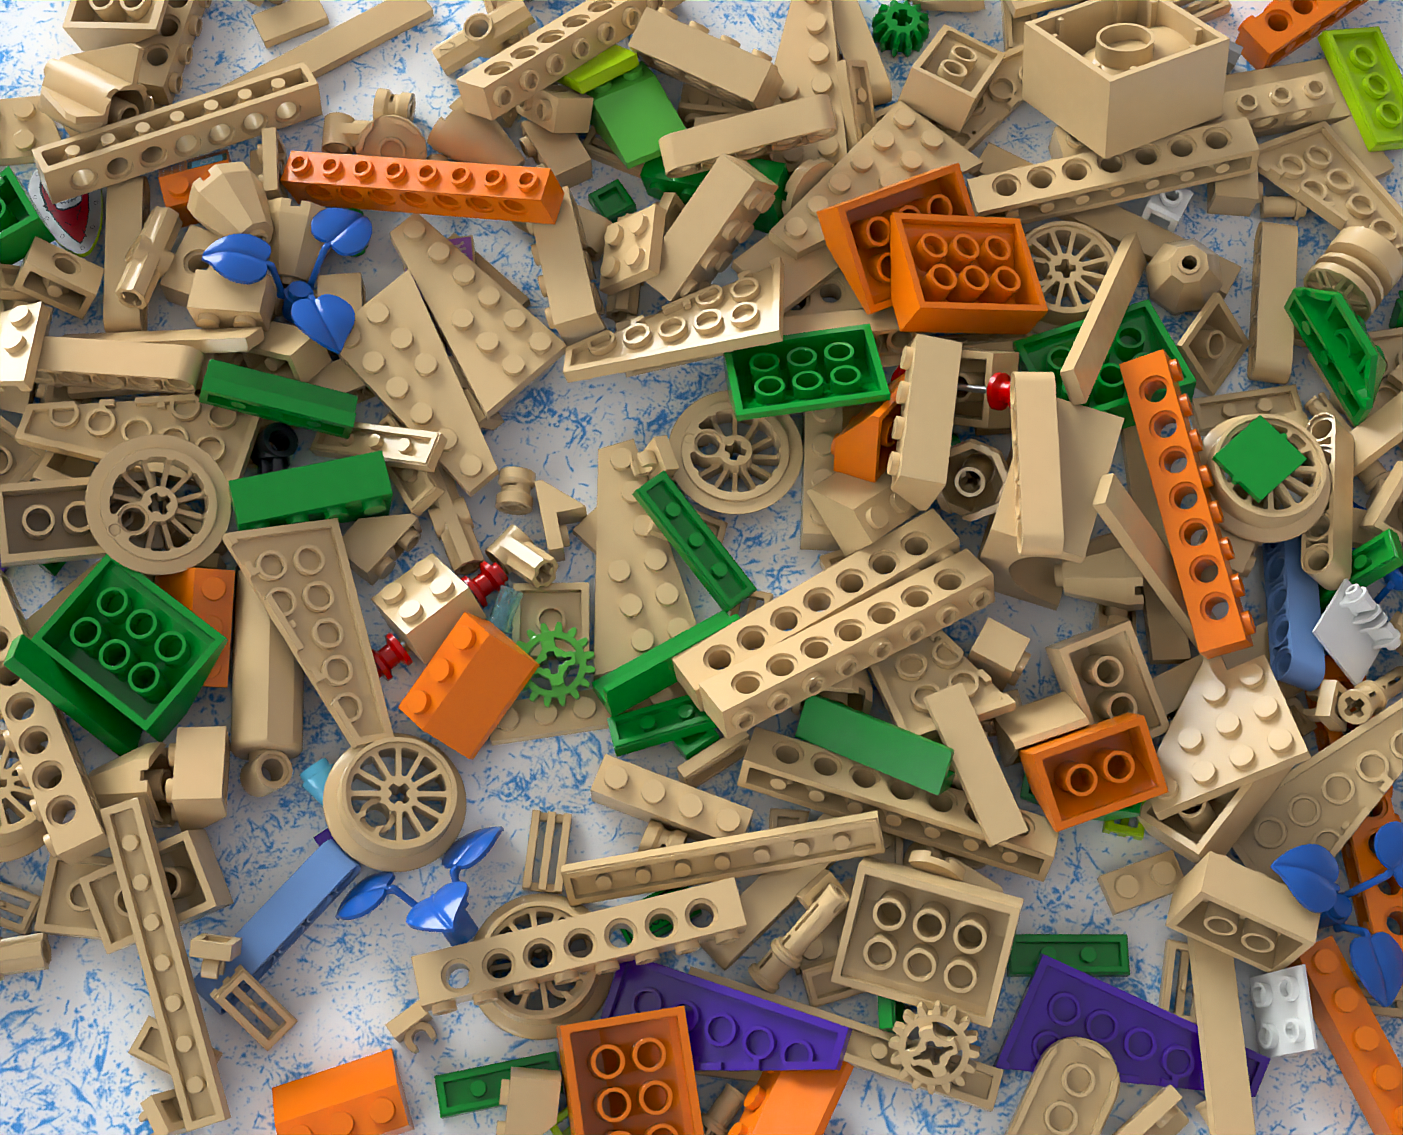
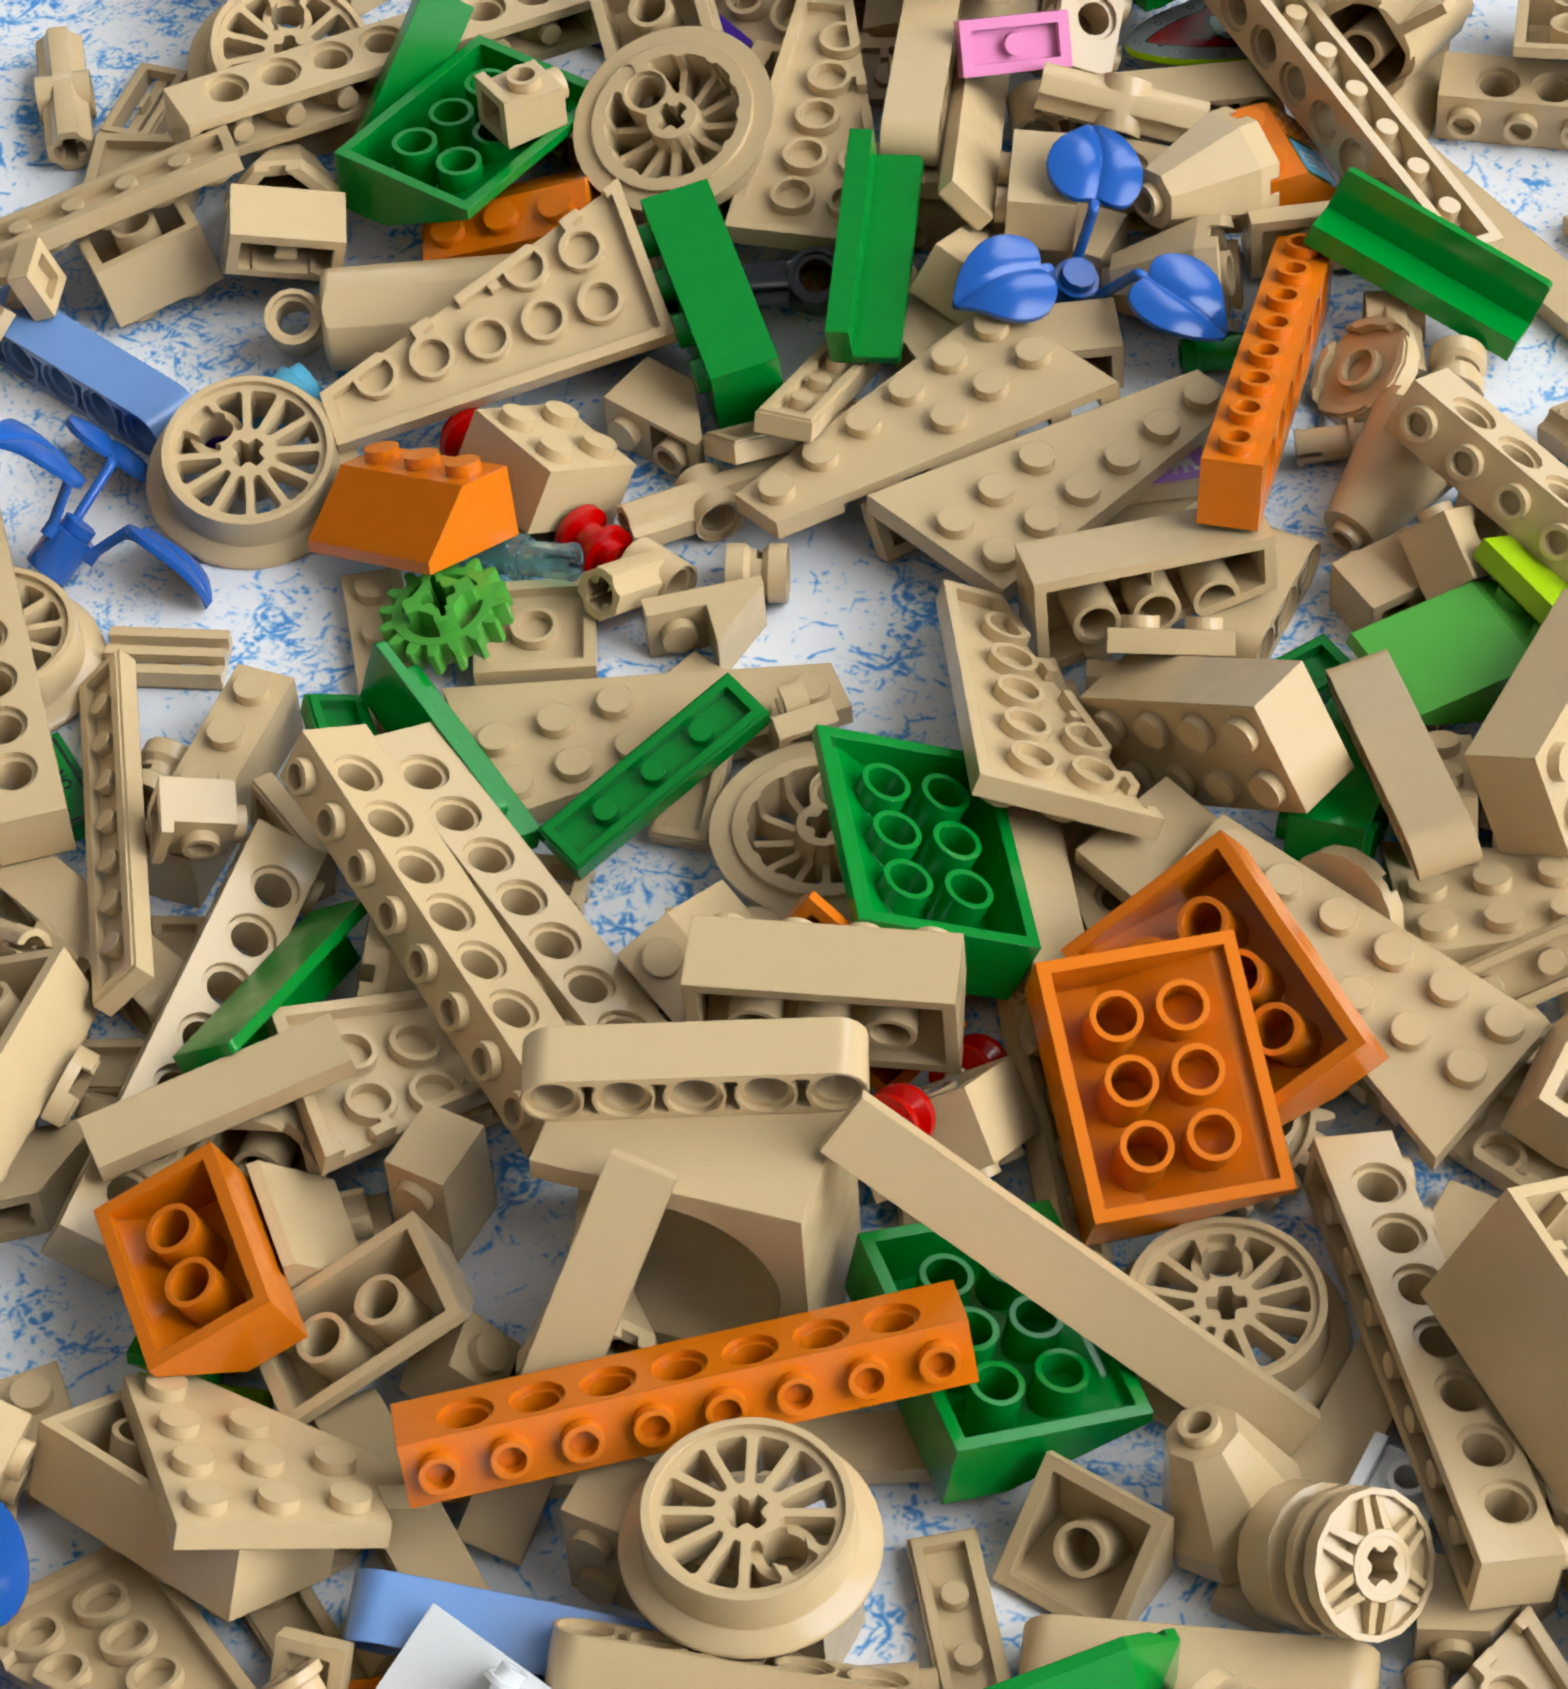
camera: 95 degrees right, 20 degrees down
green piece [1212,415,1307,503] -> none
none -> tan brick [147,776,248,864]
none -> tan brick [474,59,569,150]
none -> bright pink tile [953,9,1073,78]
none -> tan wheel [1236,1479,1436,1643]
none -> green panel [1303,167,1552,361]

